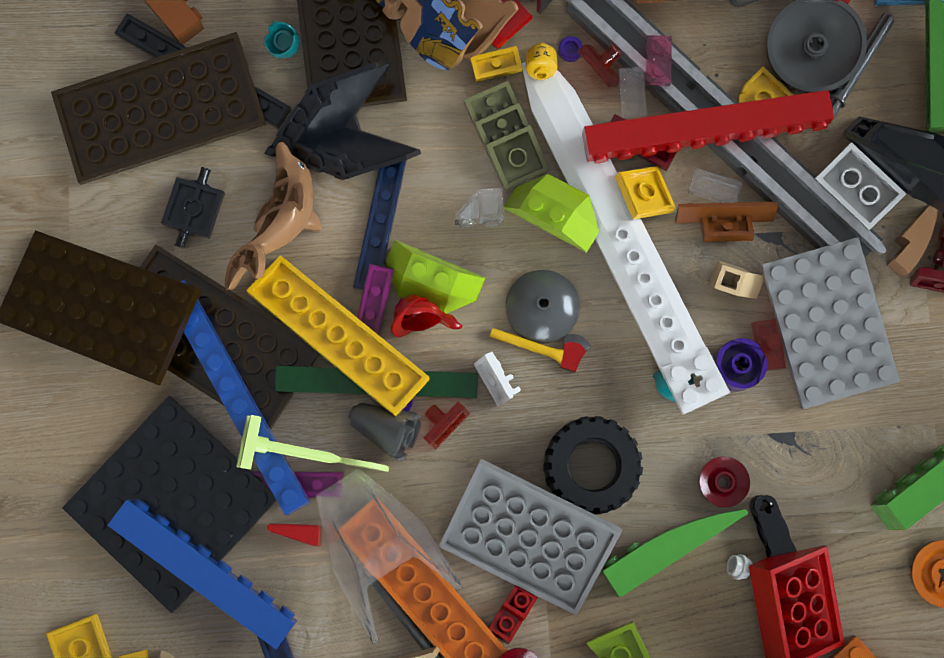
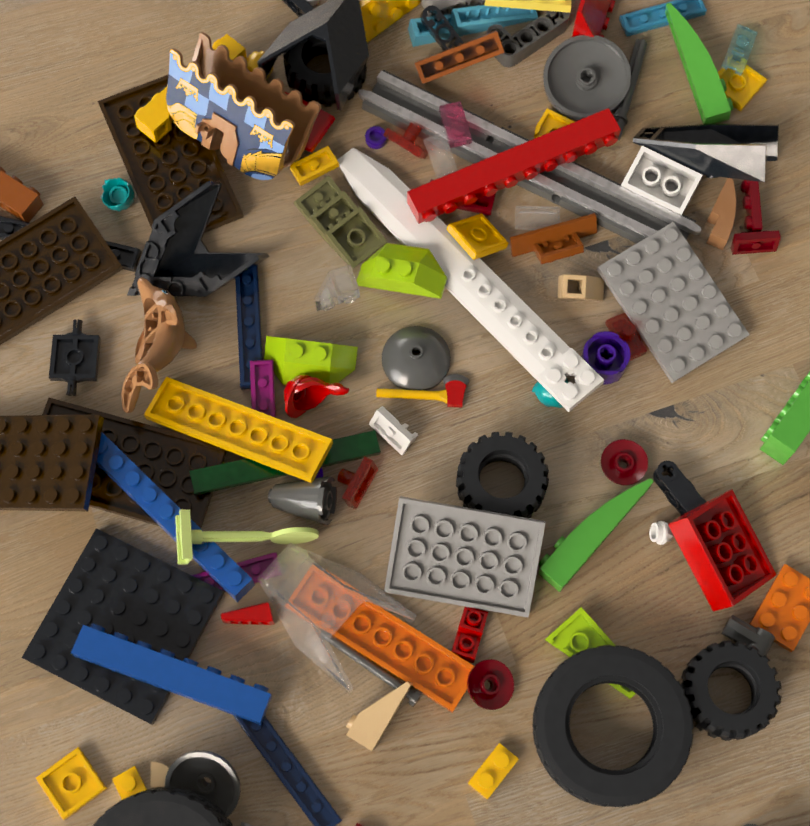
camera: 15 degrees left, 10 degrees down
yellow head [525,43,557,80] -> none

